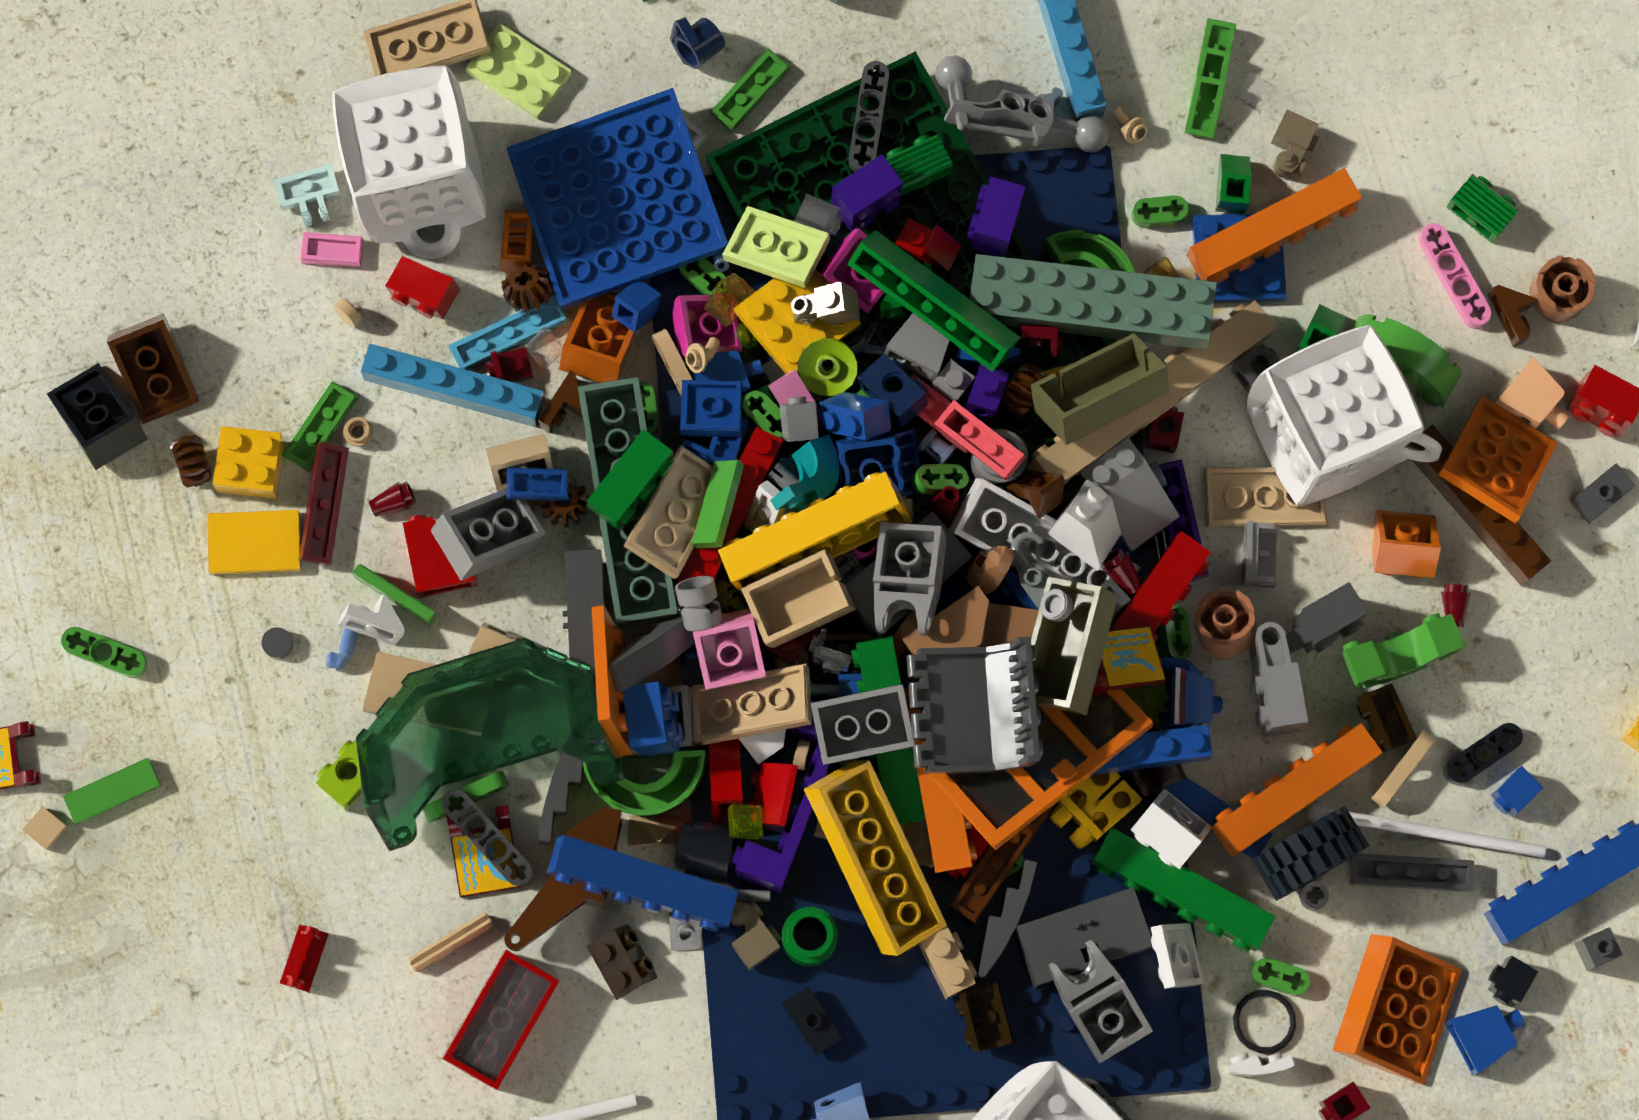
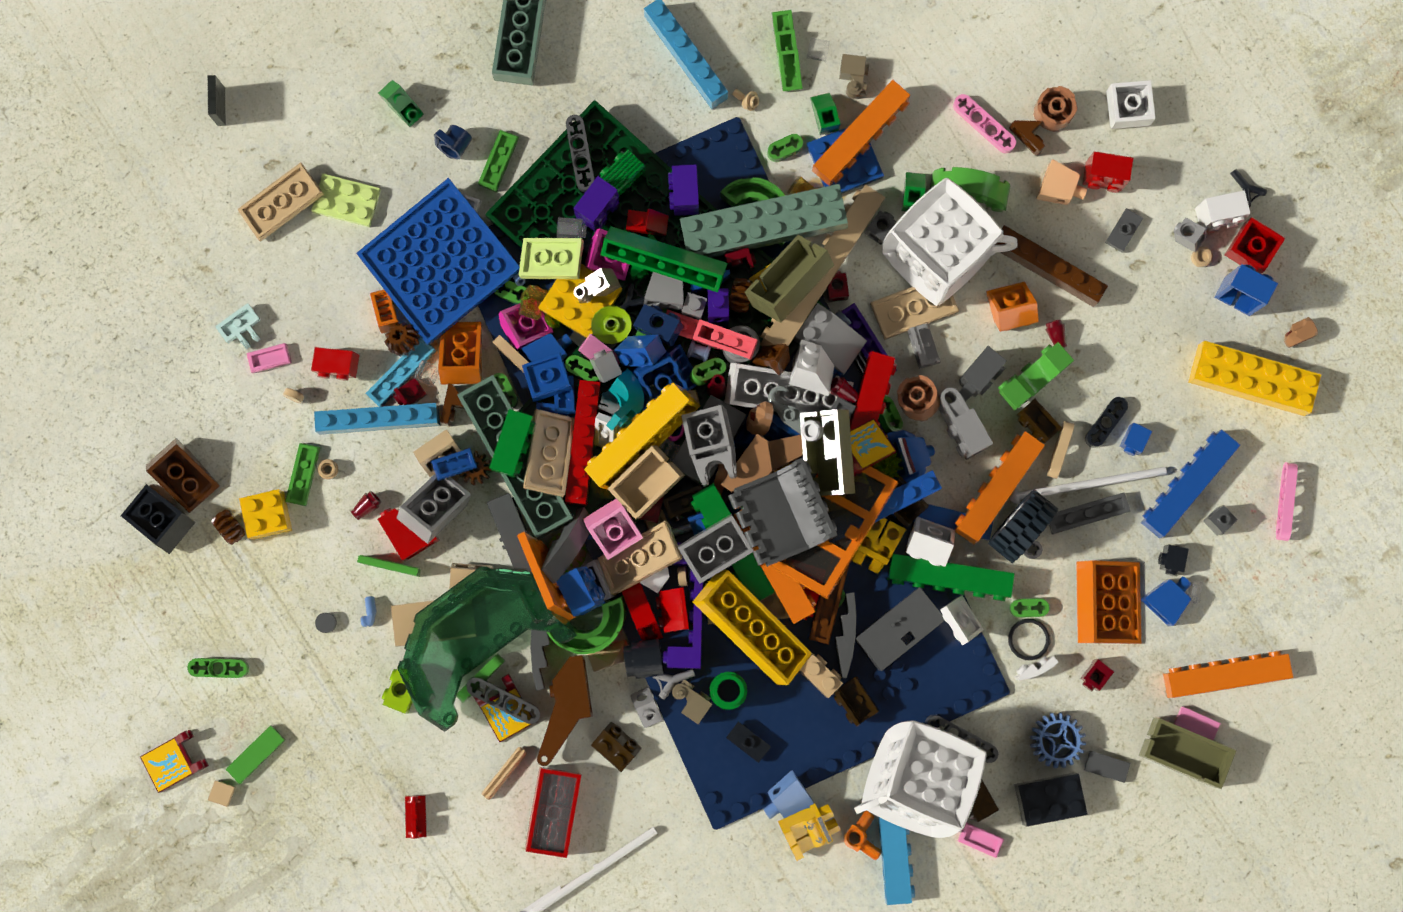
camera: 15 degrees left, 5 degrees up
yellow tile [208,510,301,575] -> none
dark red plate [299,442,349,566] -> none
white piece [332,65,487,259] -> none
white slope [338,594,405,645] -> none
blue brick [547,835,738,931] -> none
blue brick [612,280,661,333] -> none
light grey wheel [675,576,723,631] -> none
tan plate [685,337,720,373] -> none
bright green tile [692,460,744,549] -> none
clear neon green plate [728,804,763,839] -> none
clear bracket [808,628,852,674] -> none
light grey piece [935,55,1110,152] -> none
light grey brick [1048,939,1153,1063] -> none
orange plate [1438,395,1557,524] -> none
green brick [1446,174,1519,243] -> none

